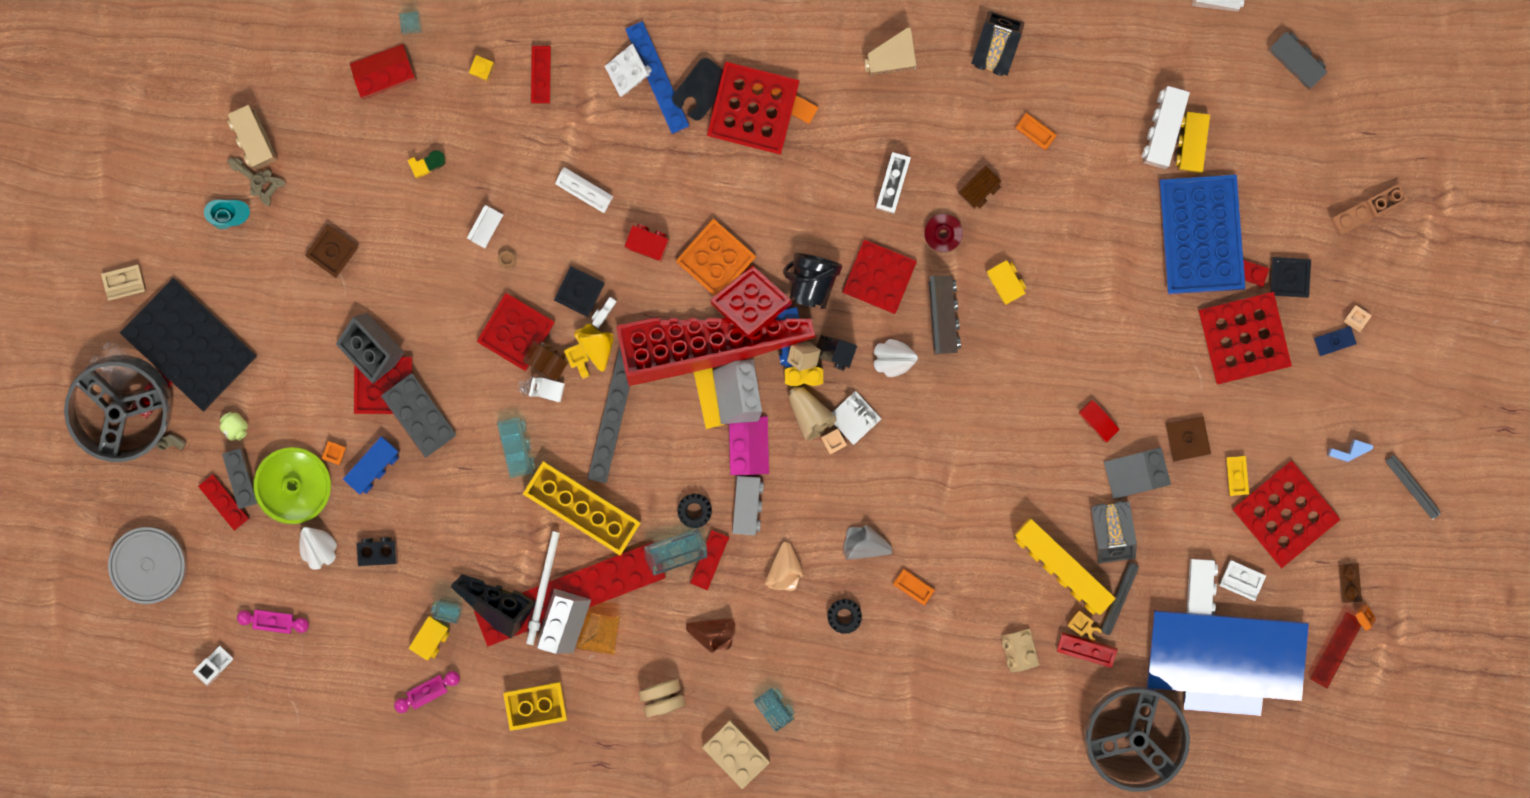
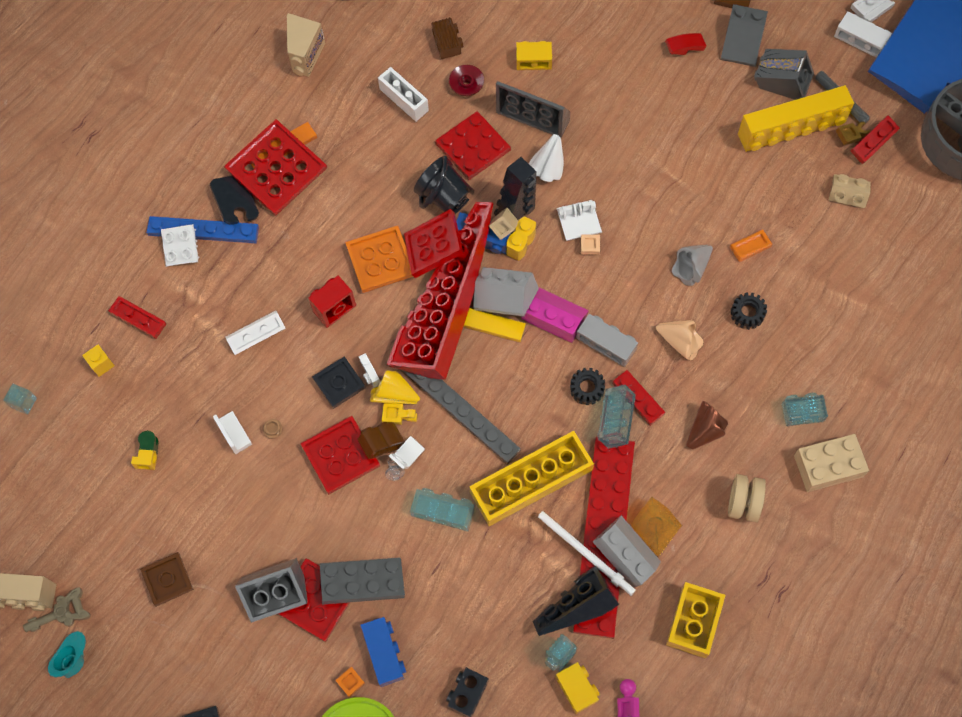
camera: 60 degrees left, 20 degrees down
red slope [350,44,417,100] -> none
tan cone [788,386,837,441] -> none

